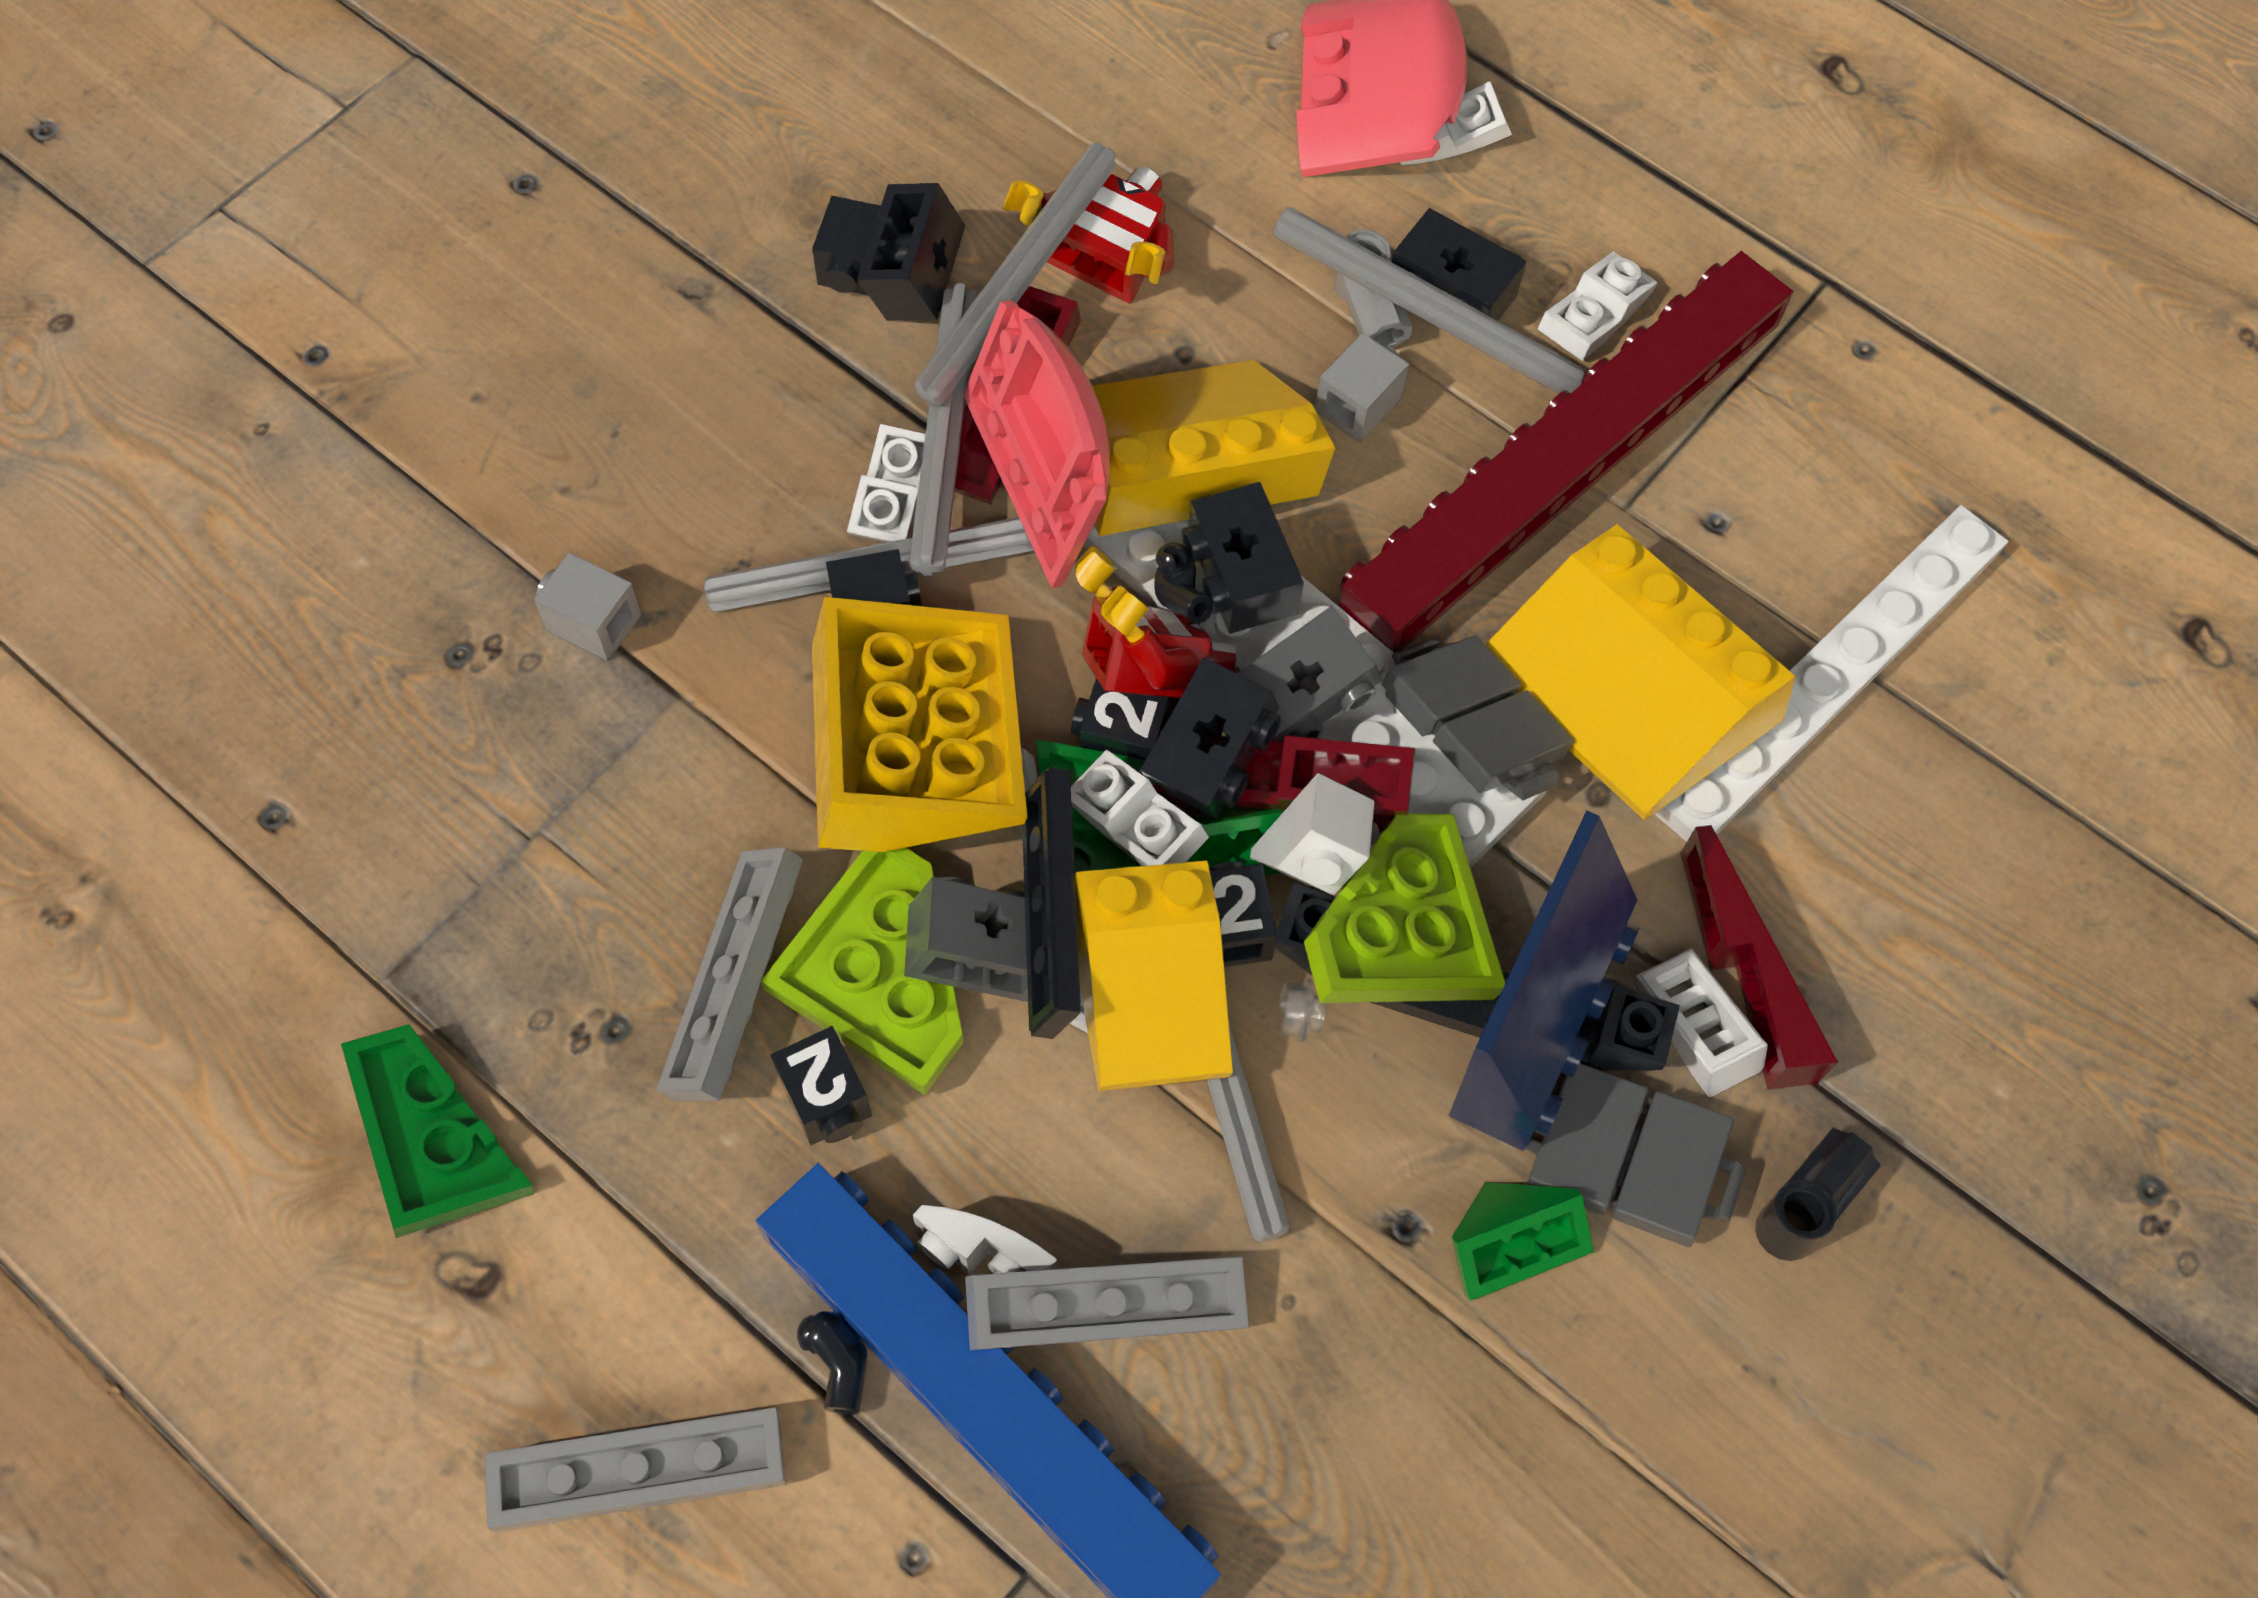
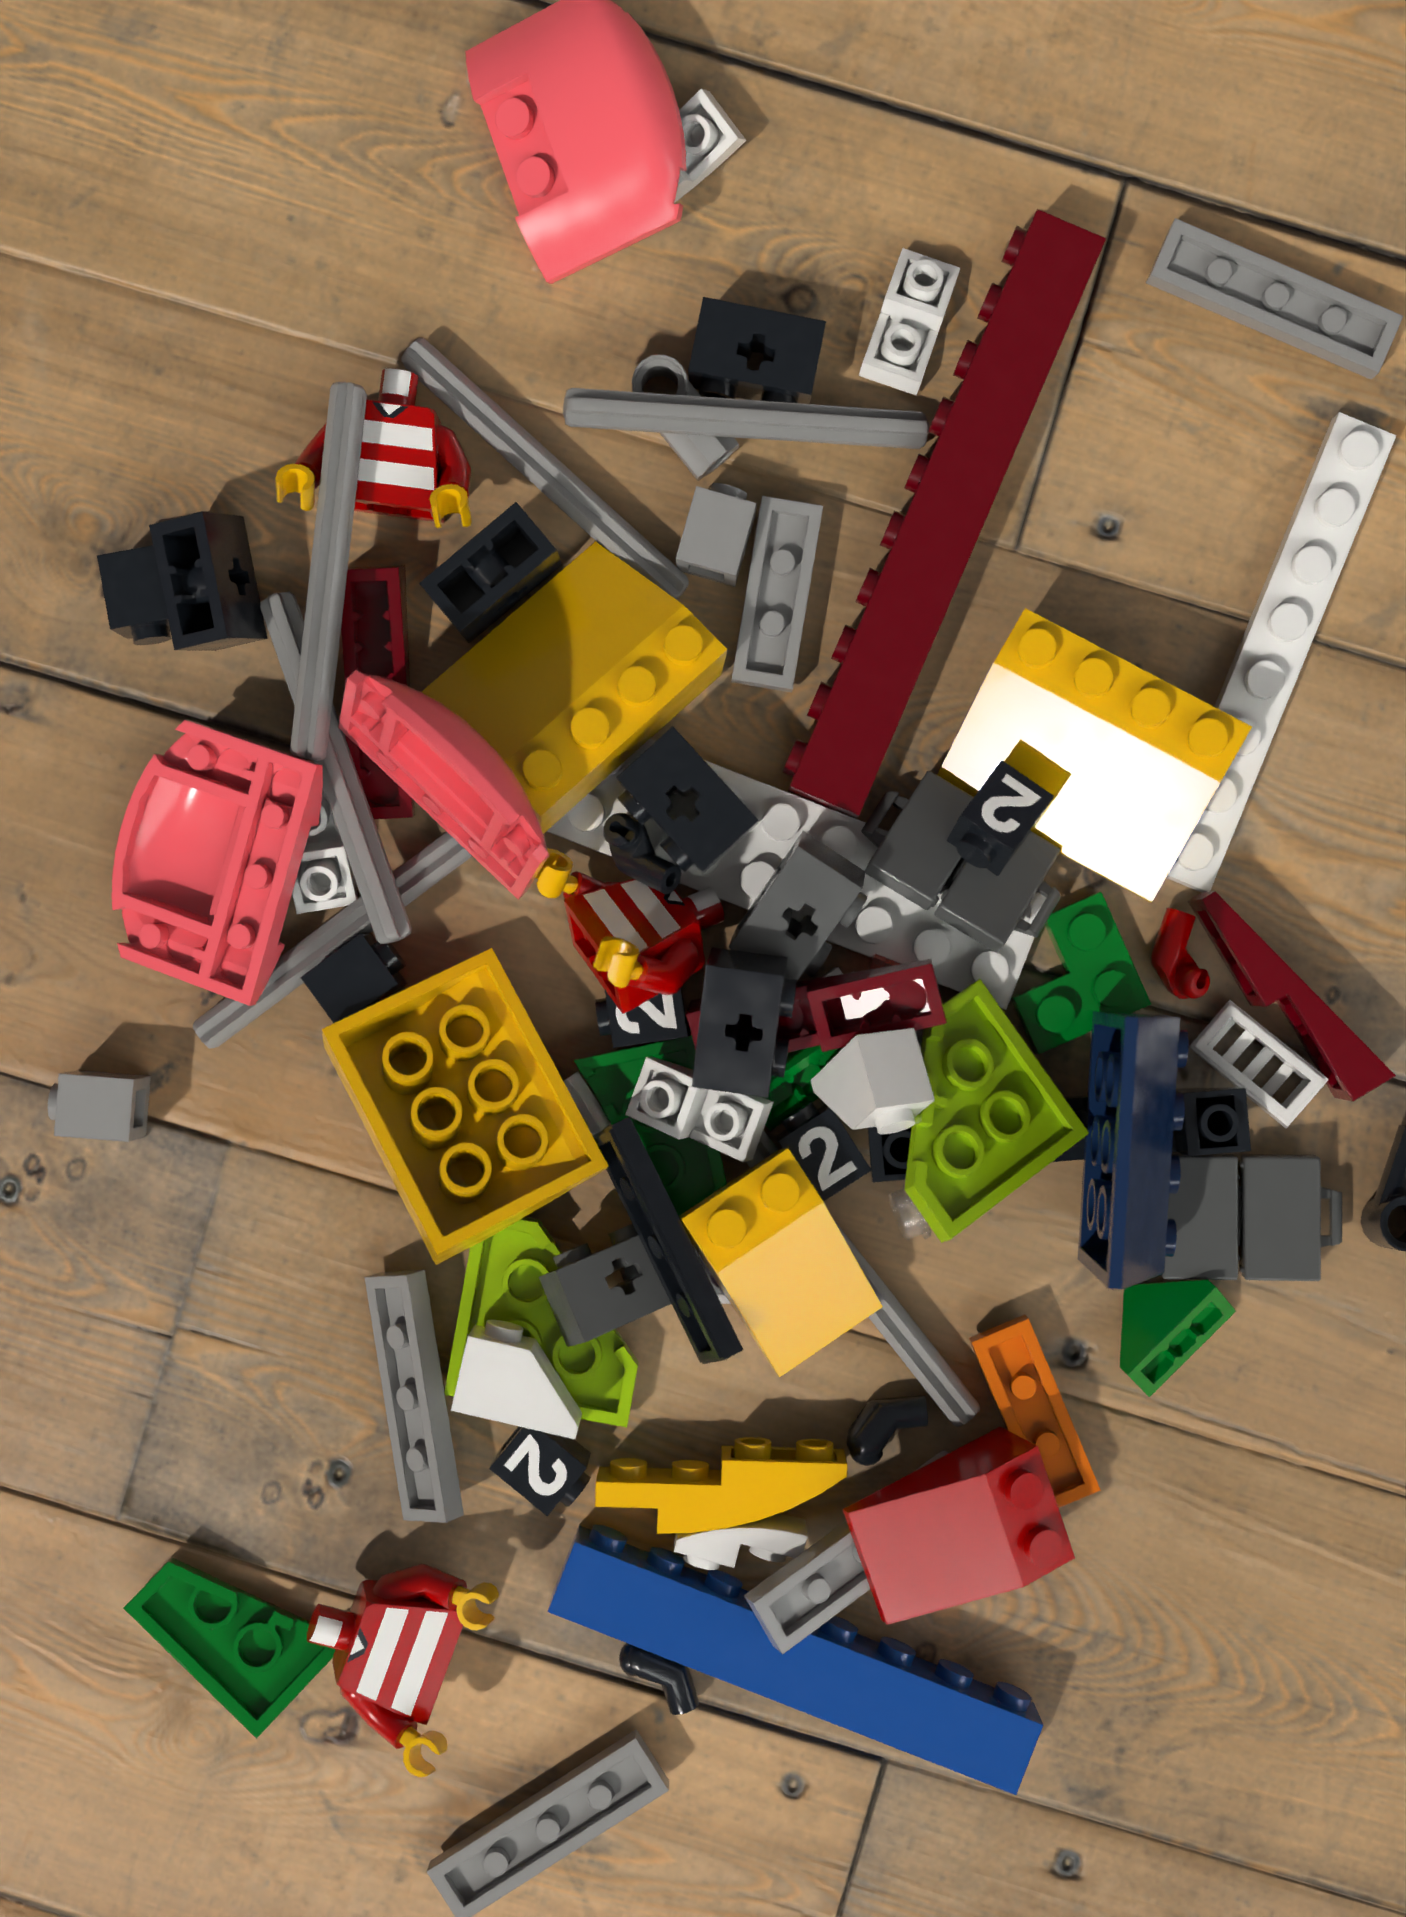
camera: 15 degrees left, 25 degrees up
none -> coral slope [112,720,323,1006]
none -> red torso [307,1564,499,1777]
none -> light grey axle [401,338,689,600]
none -> black brick [419,502,563,643]
none -> white slope [451,1320,582,1439]
none -> yellow slope [595,1437,847,1534]
none -> light grey plate [731,496,823,692]
none -> slope [842,1427,1075,1625]
none -> black arm [846,1395,928,1466]
none -> black brick [946,760,1054,876]
none -> orange plate [969,1314,1101,1508]
none -> green plate [1011,892,1151,1054]
none -> light grey plate [1146,218,1403,380]
none -> red arm [1151,908,1210,999]

